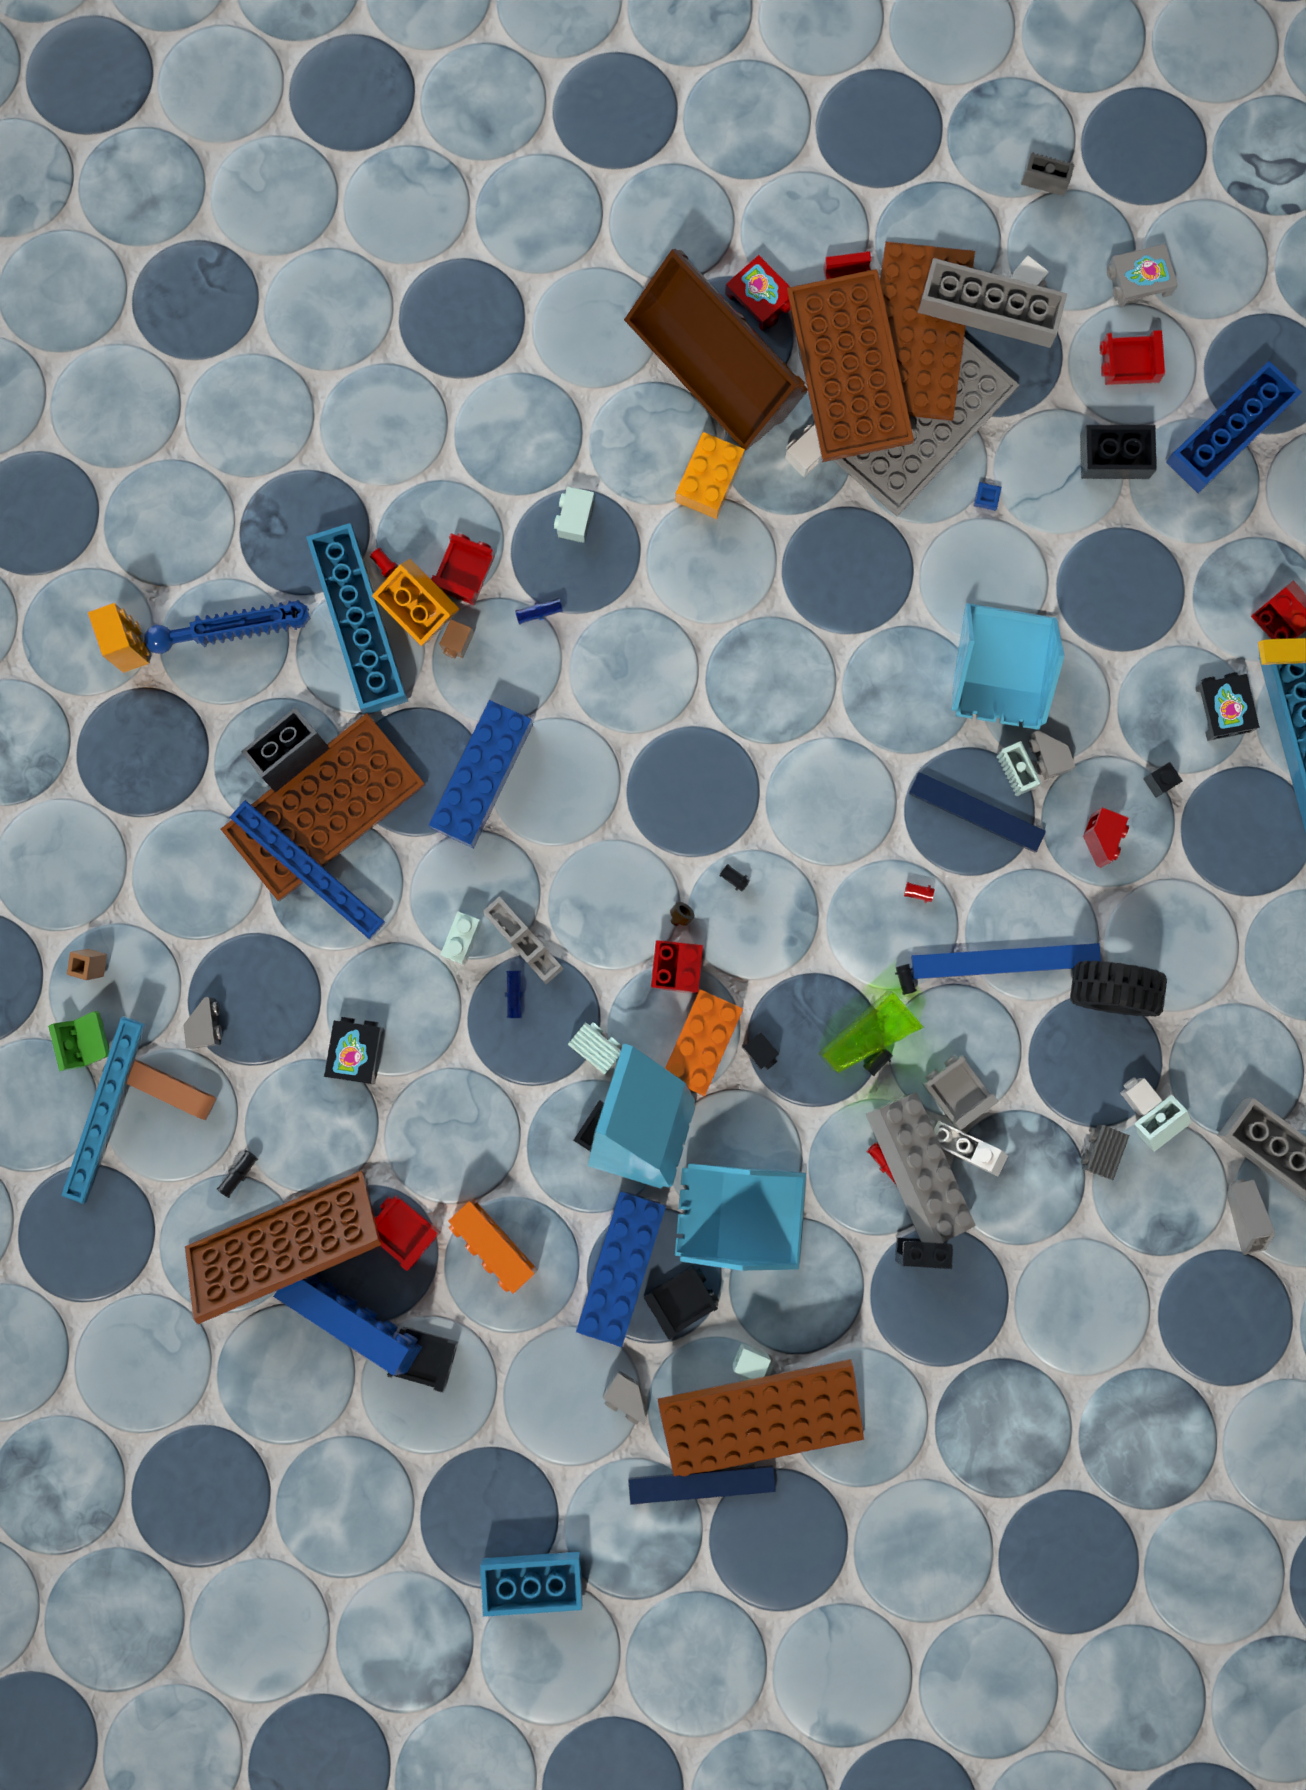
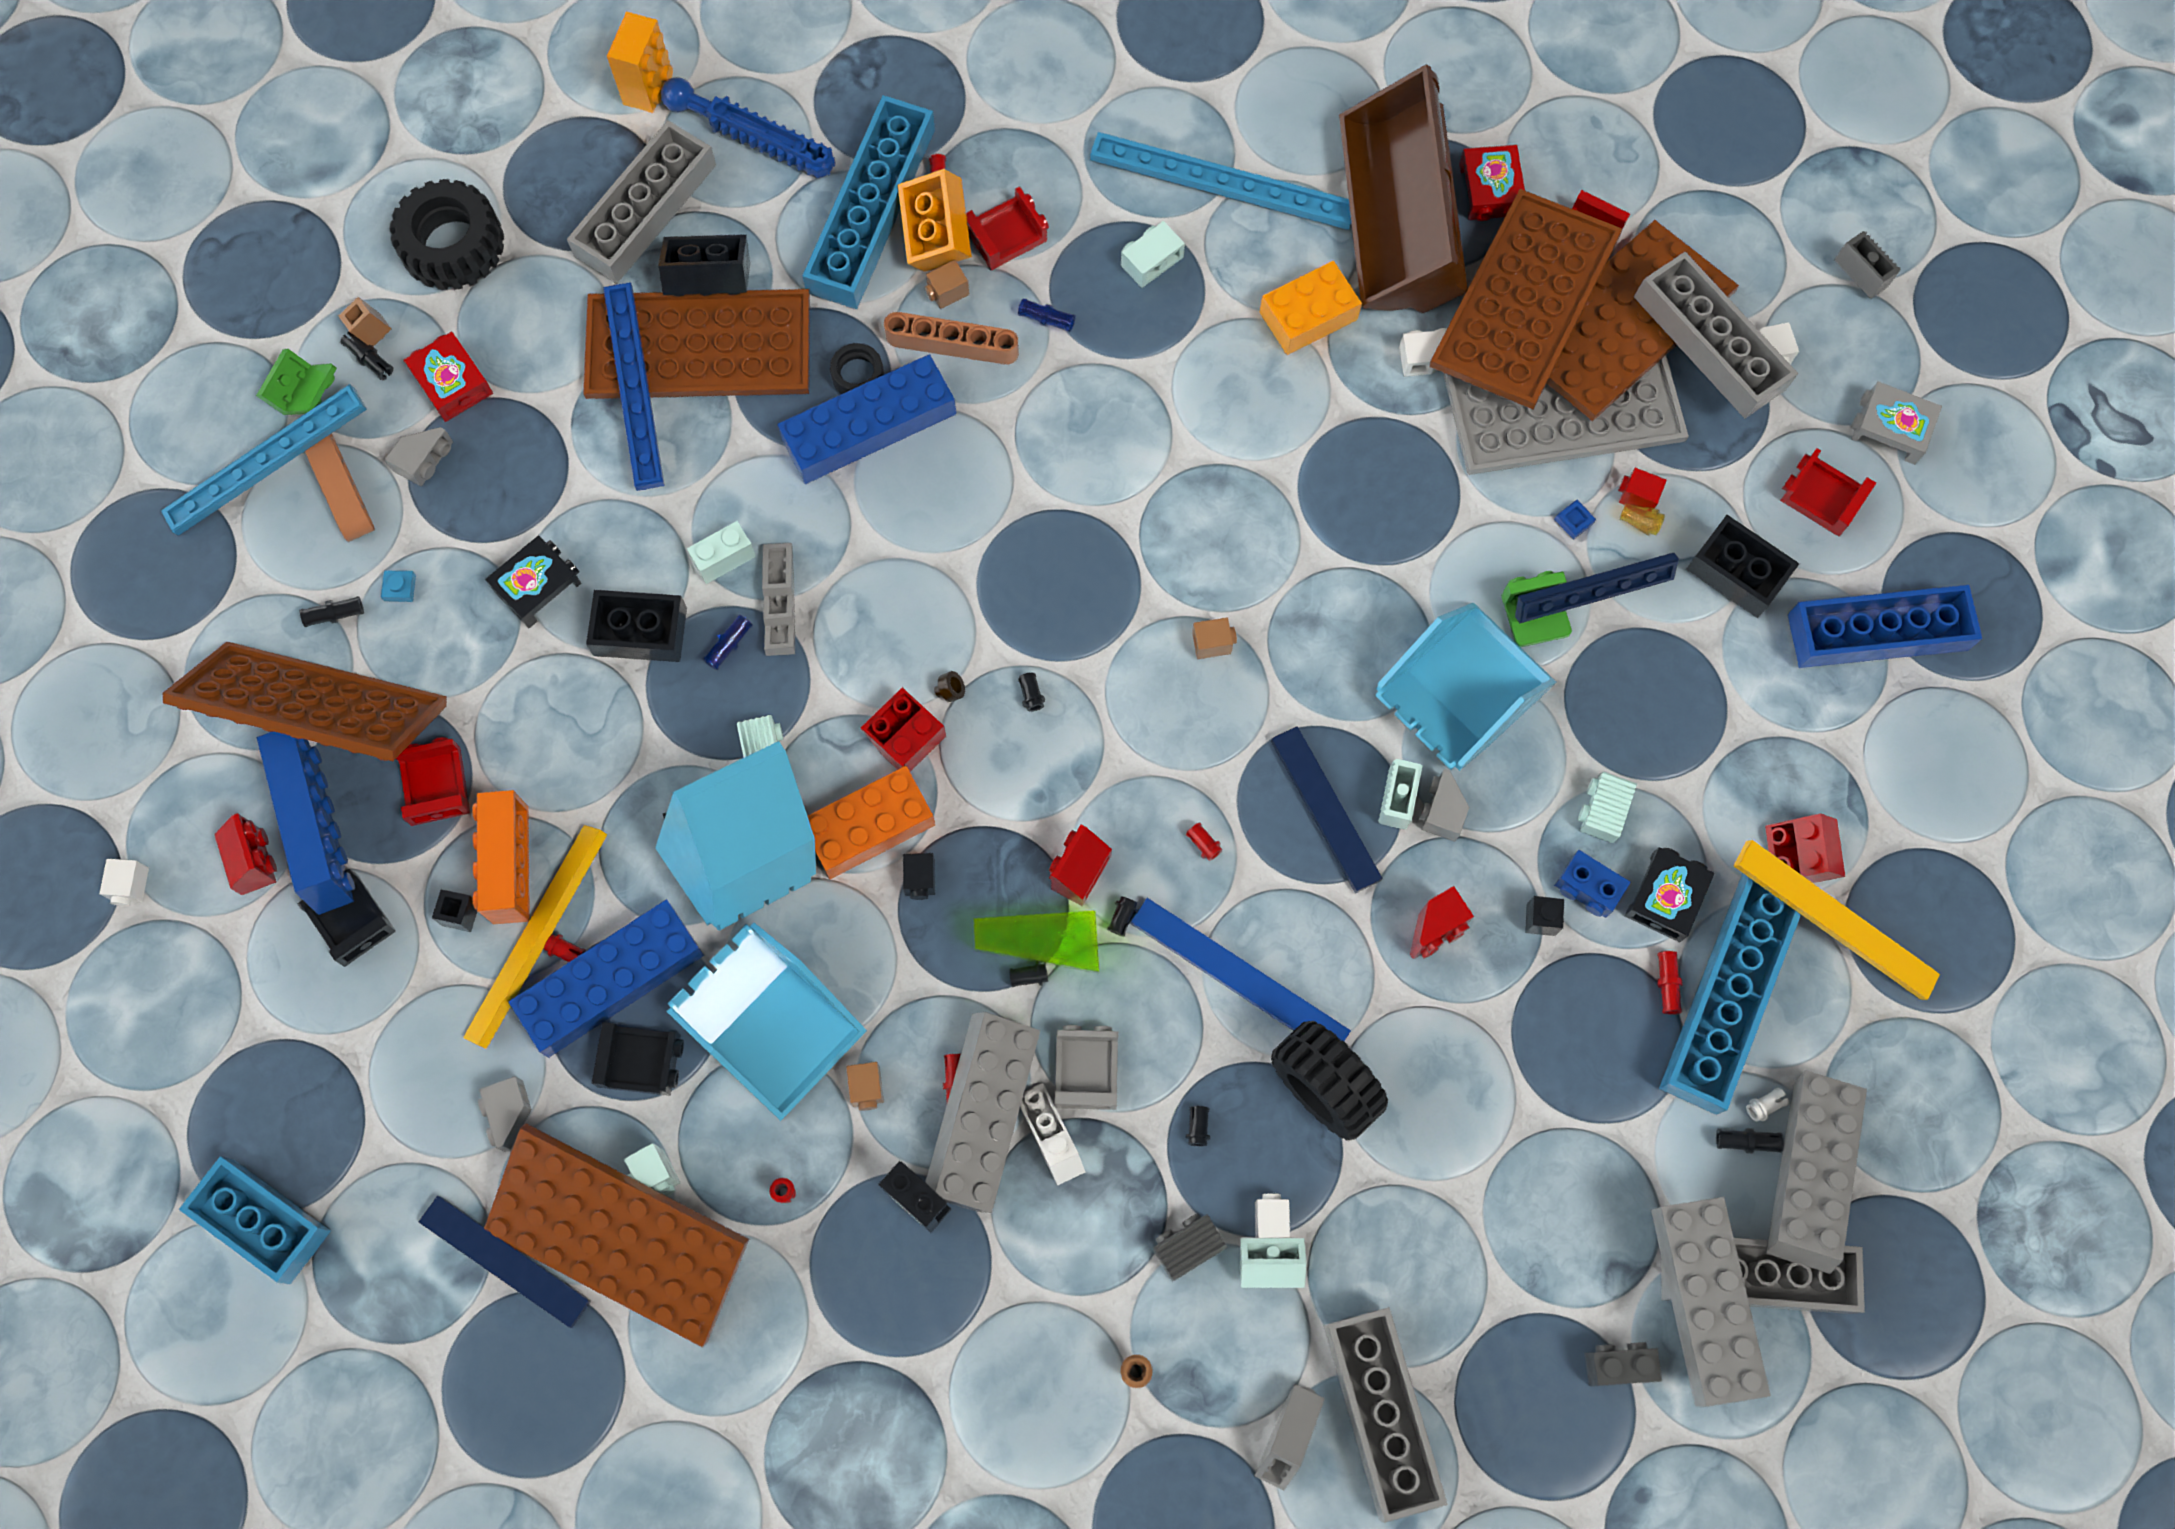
camera: 35 degrees right, 10 degrees down
none -> white brick [99,859,149,906]
none -> red slope [214,813,277,895]
none -> black pin [340,331,394,380]
none -> dark azure plate [381,570,416,602]
none -> black tyre [389,179,504,290]
none -> red panel [404,331,494,422]
none -> black brick [432,889,478,932]
none -> yellow tile [463,825,607,1049]
none -> red pin [544,934,586,962]
none -> light grey brick [567,120,716,284]
none -> black brick [586,590,687,662]
none -> red pin [769,1177,796,1203]
none -> black tyre [830,343,884,394]
none -> medium nougat brick [846,1062,884,1111]
none -> nougat beam [884,312,1019,365]
none -> red slope [1049,824,1112,907]
none -> dark azure plate [1090,132,1351,230]
none -> medium nougat cone [1120,1355,1153,1388]
none -> black pin [1186,1106,1210,1146]
none -> medium nougat brick [1192,617,1237,659]
none -> bright green bracket [1501,571,1572,647]
none -> dark blue tile [1515,552,1679,623]
none -> blue brick [1554,850,1631,918]
none -> light aqua brick [1578,771,1637,843]
none -> red brick [1618,467,1667,515]
none -> clear yellow cone [1620,503,1665,536]
none -> red pin [1657,951,1683,1015]

